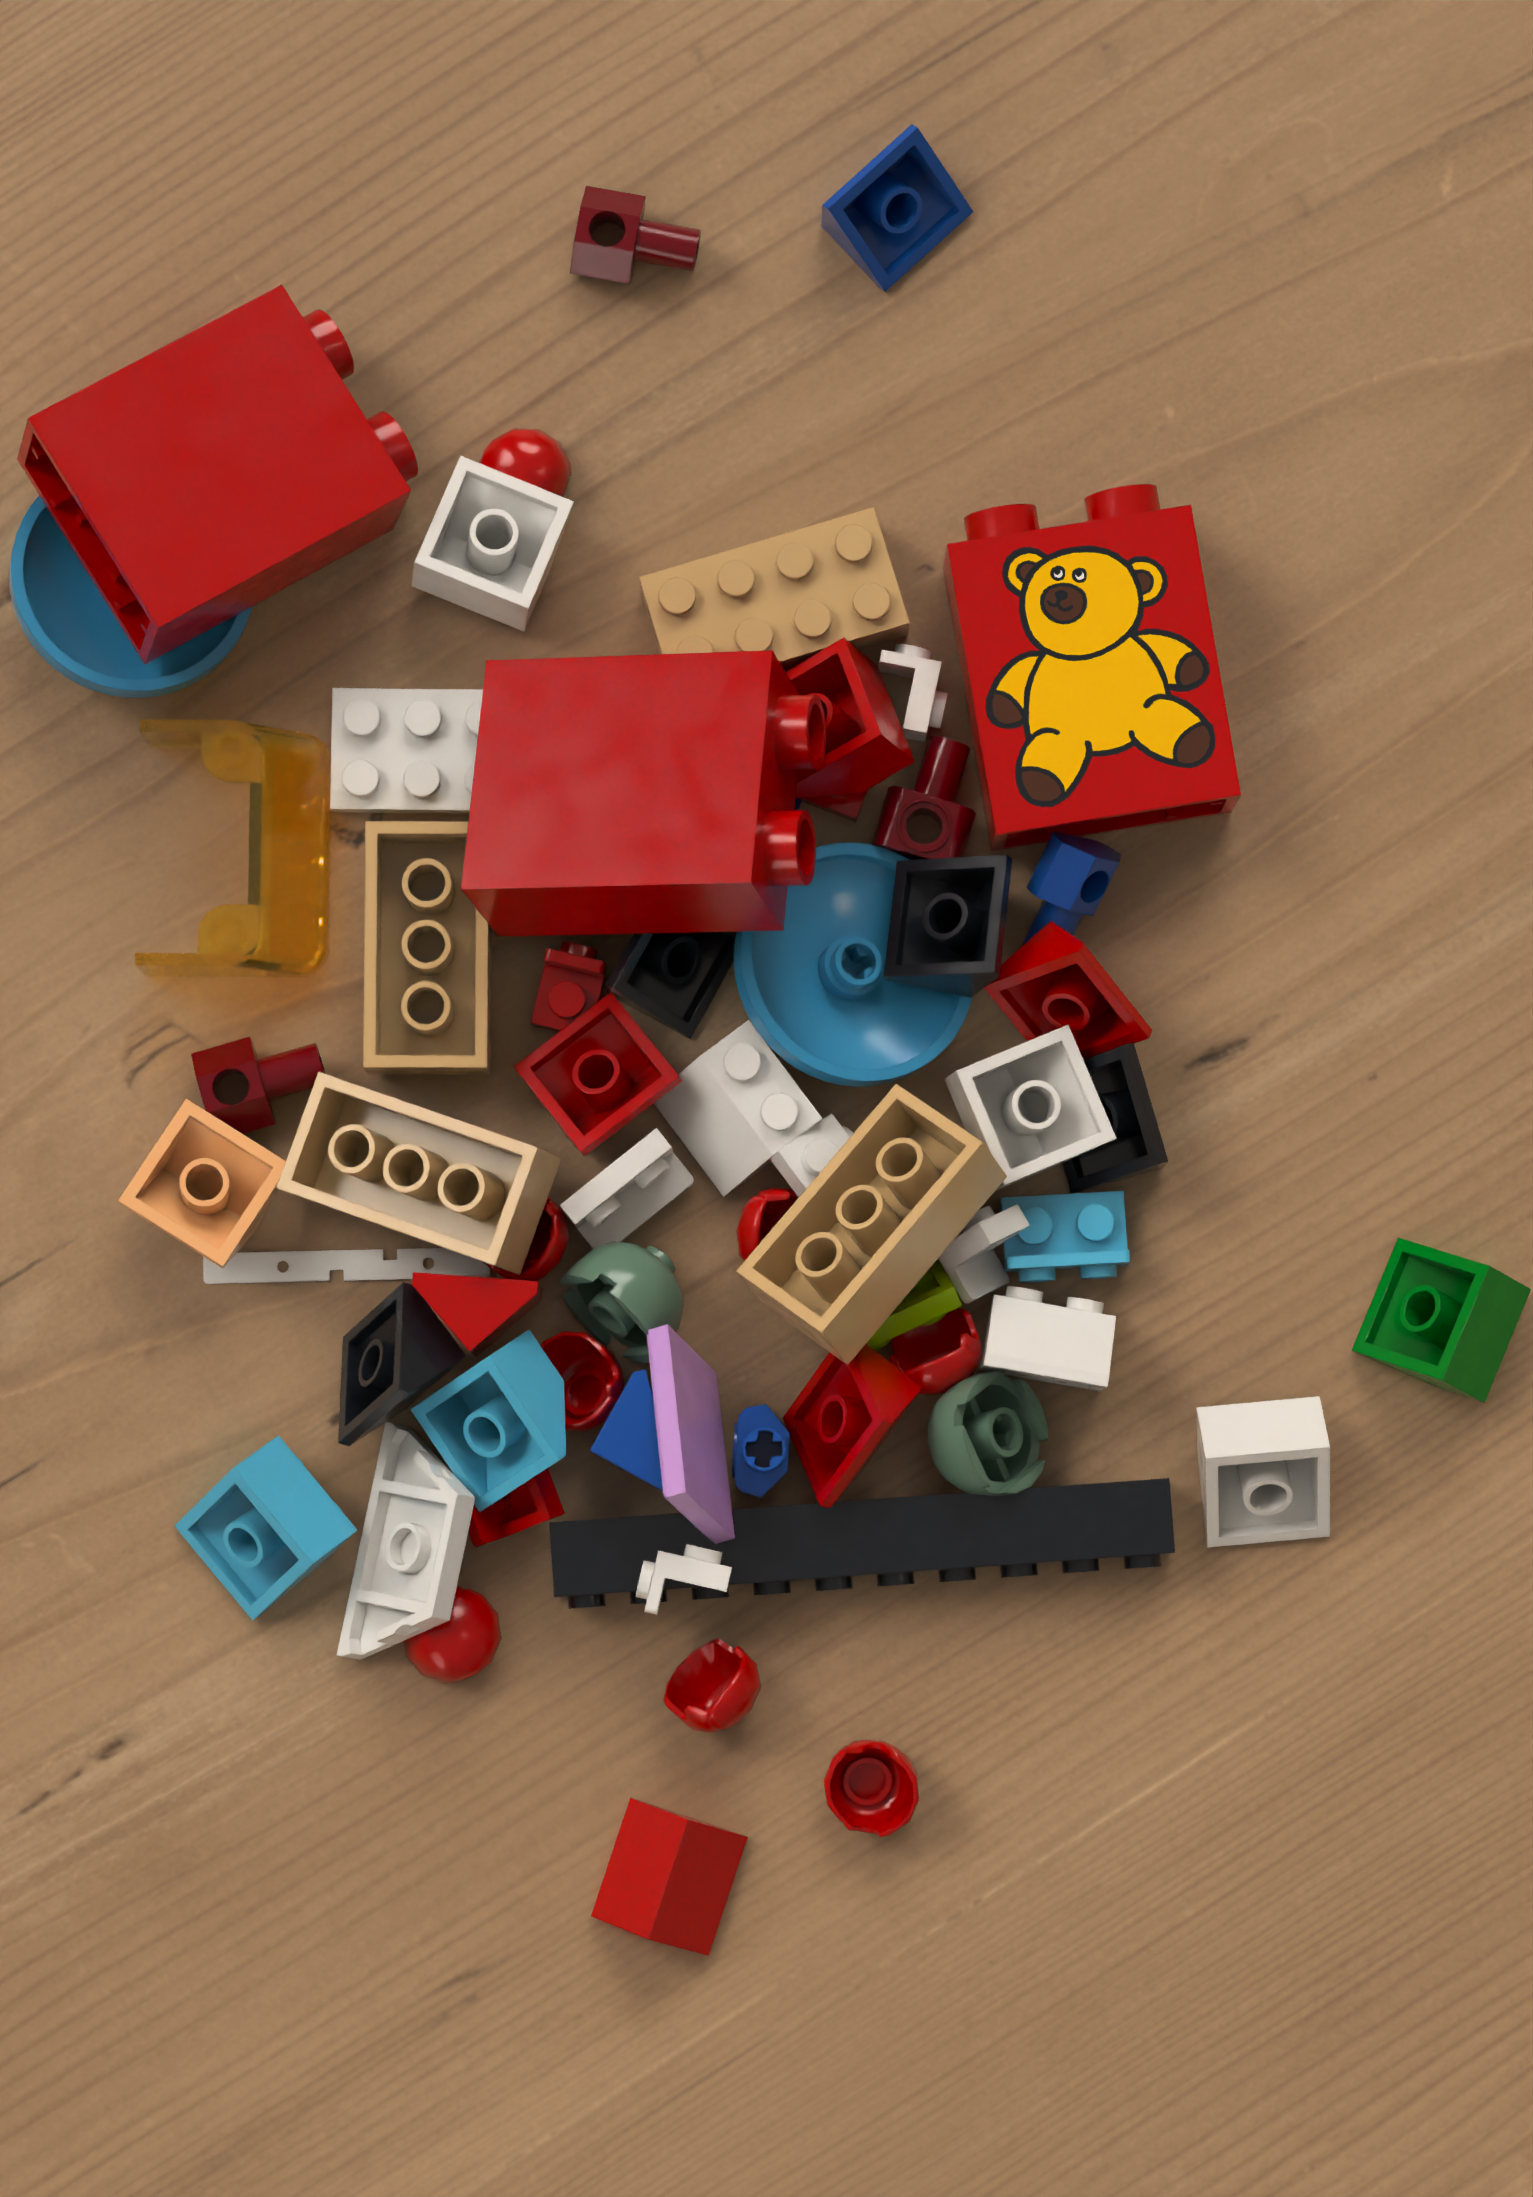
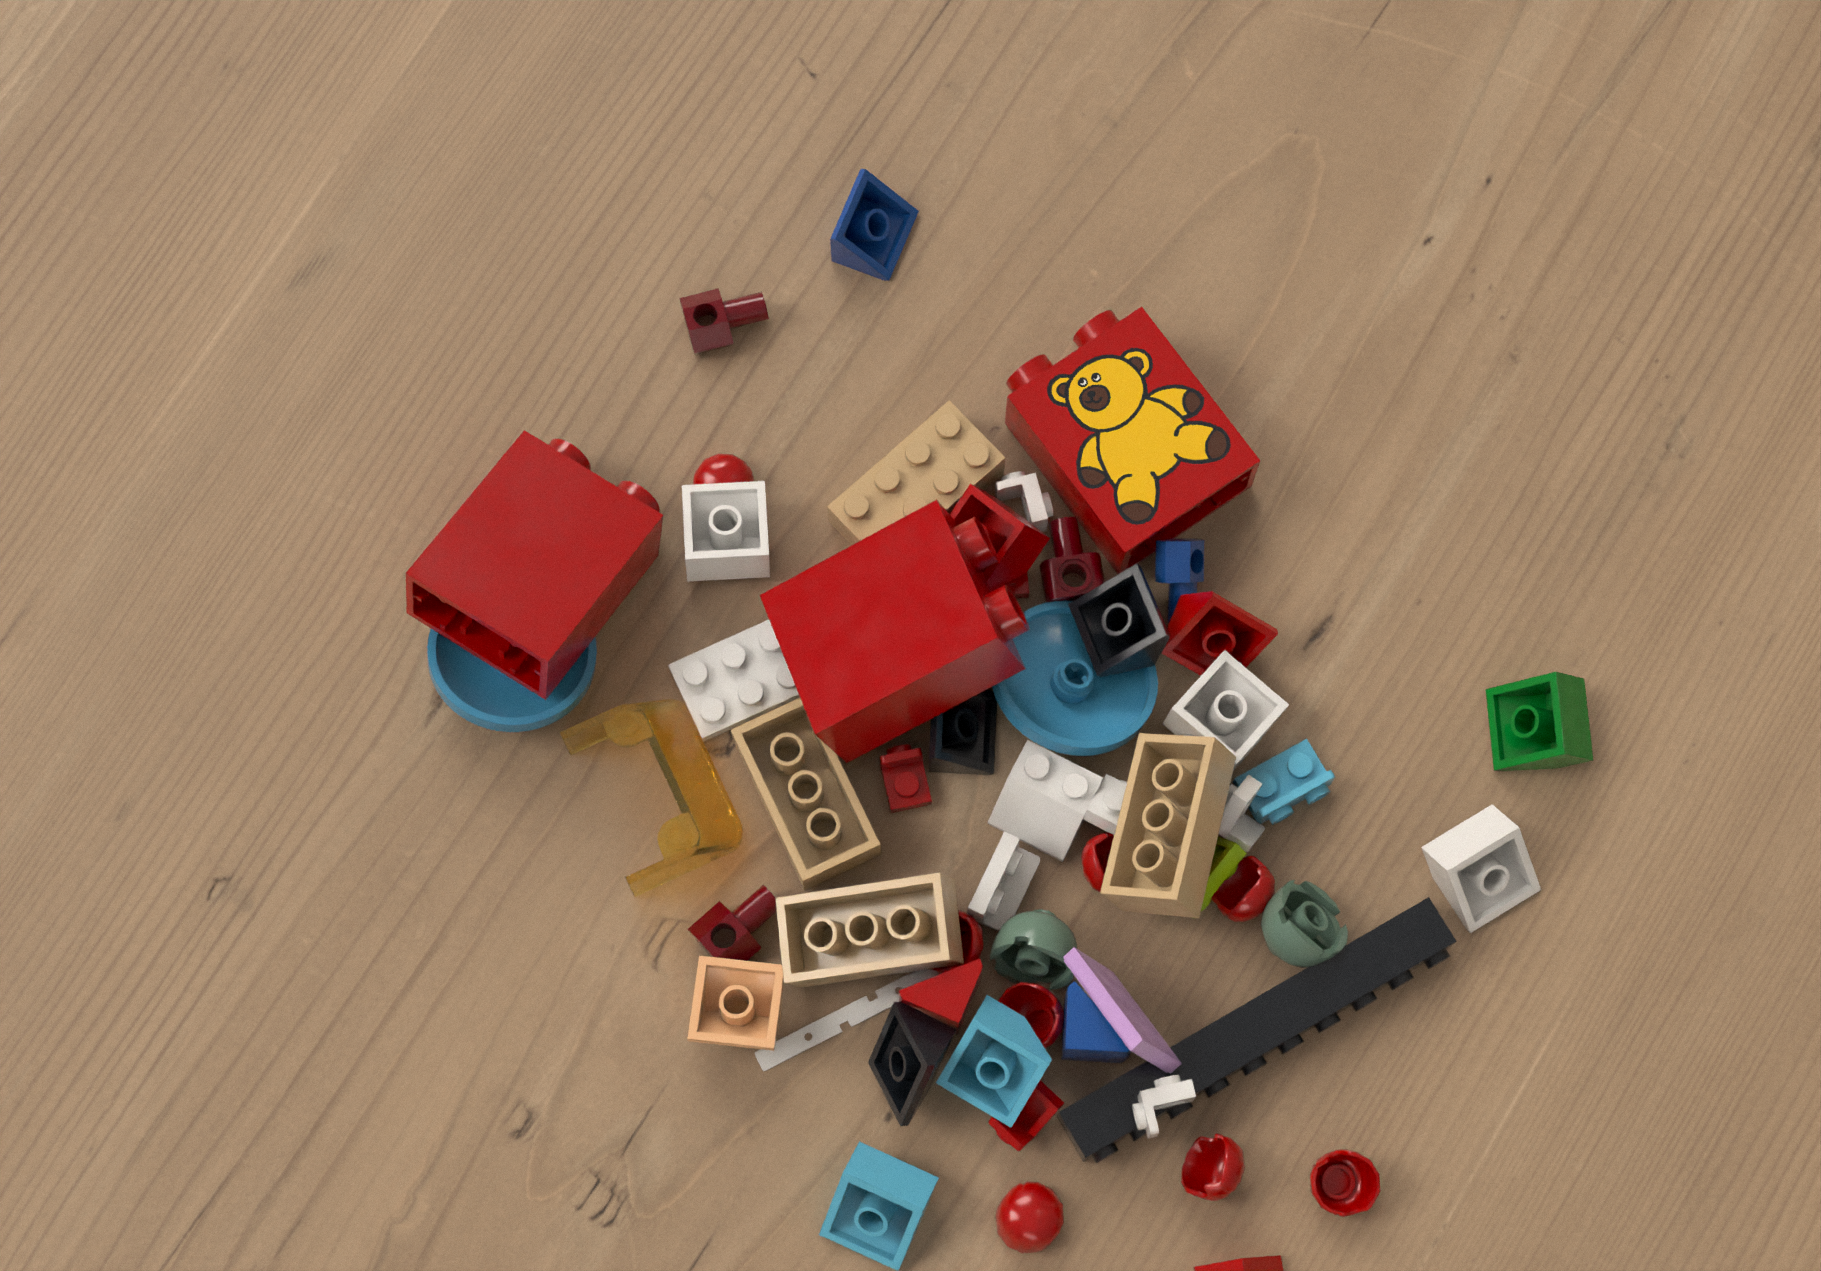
camera: 25 degrees left, 10 degrees down
white wing [337,1422,475,1660] -> none
red slope [514,992,682,1156] -> none
blue piece [732,1404,790,1499] -> none
red slope [783,1344,923,1508] -> none
white slope [979,1286,1116,1392] -> none
black slope [1063,1043,1168,1194] -> none

